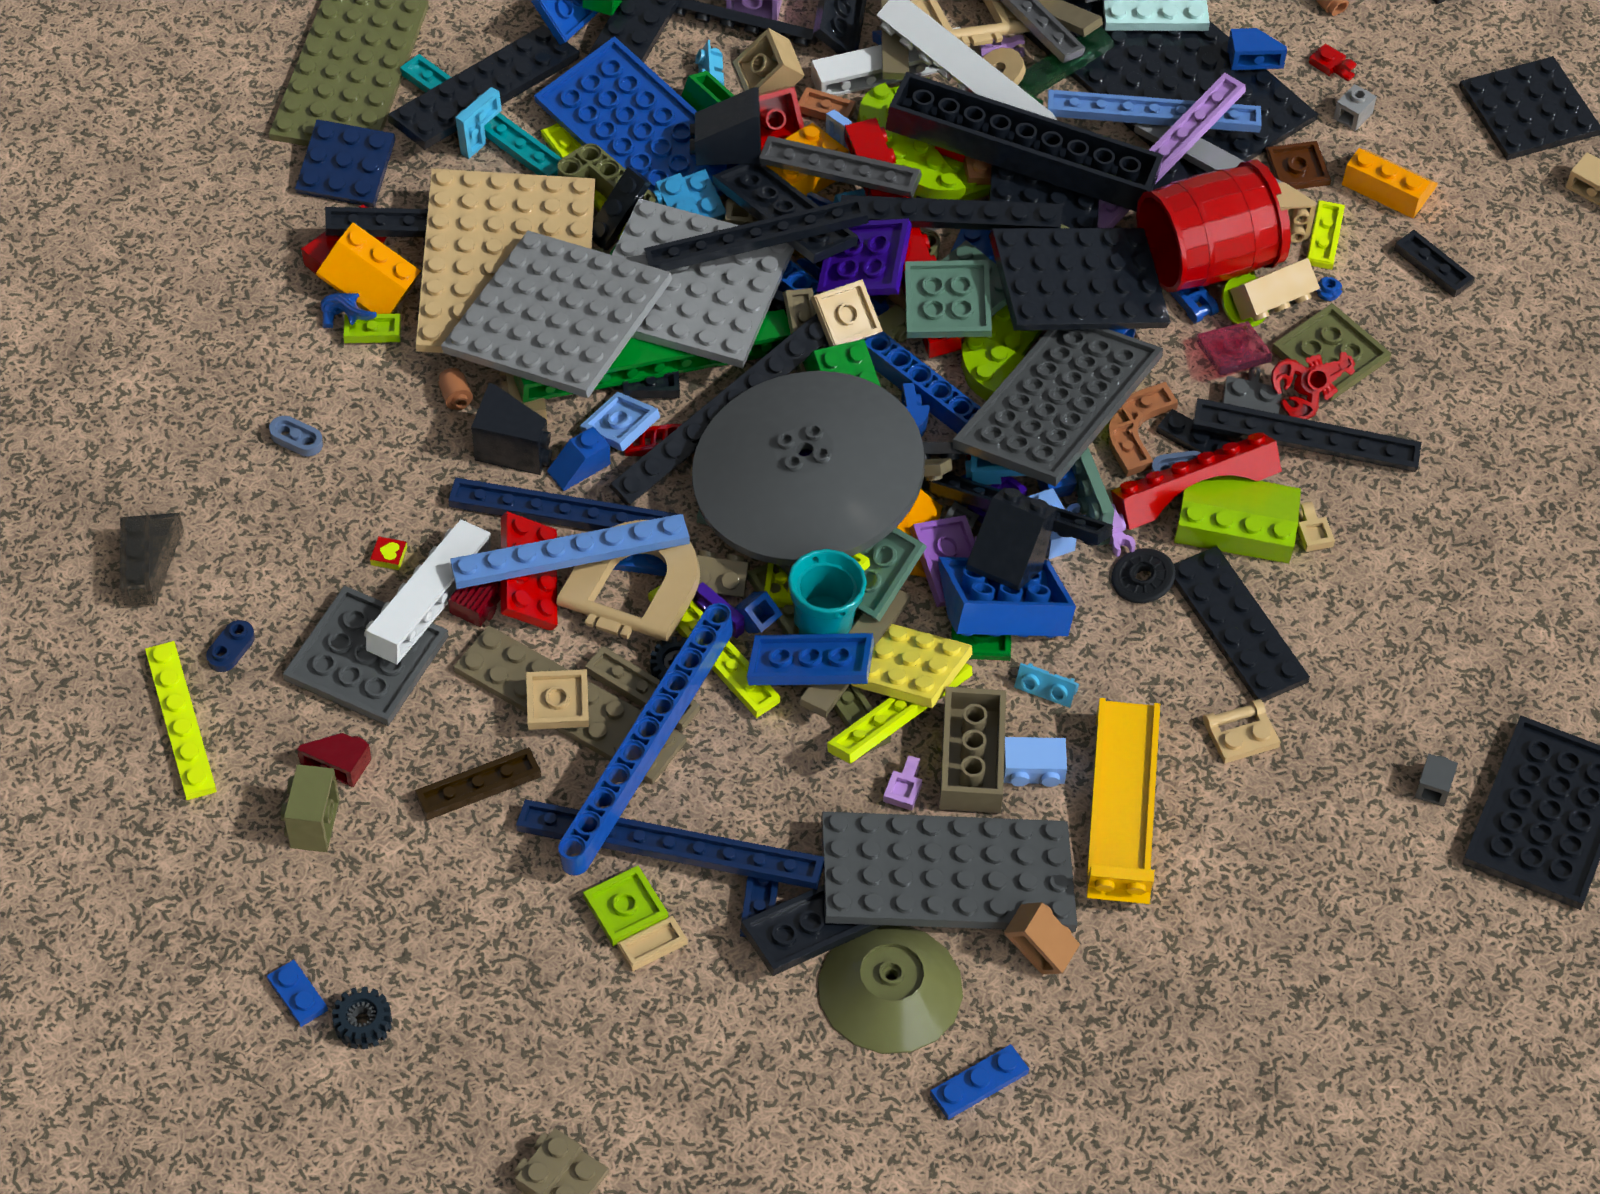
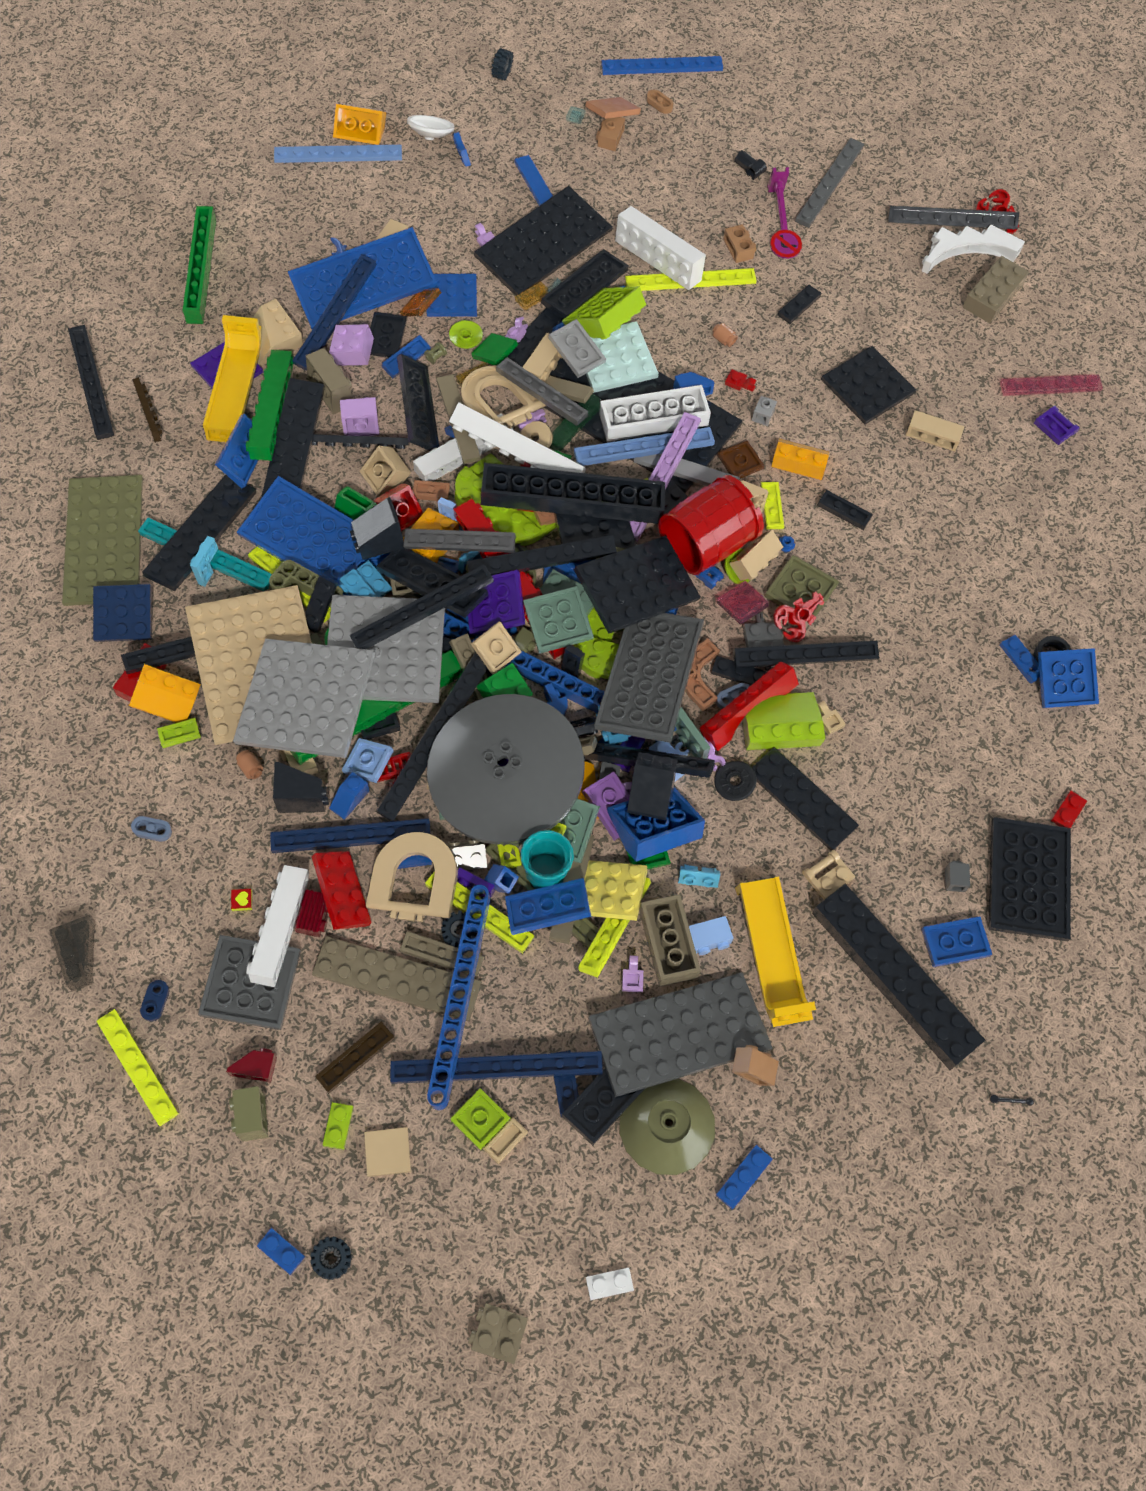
camera: 20 degrees left, 10 degrees up
blue piece [320,293,377,328] -> none
medium blue plate [450,514,690,589] -> none
tan plate [526,669,589,730] -> none
medium azure hinge [695,40,725,86] -> none
none -> lime plate [323,1102,354,1150]
none -> tan tile [364,1127,411,1177]
none -> black plate [561,644,585,678]
none -> white plate [586,1268,634,1301]
none -> white brick [599,385,711,442]
none -> black brick [812,883,986,1070]
none -> blue plate [921,917,992,967]
none -> black hinge [990,1095,1034,1106]

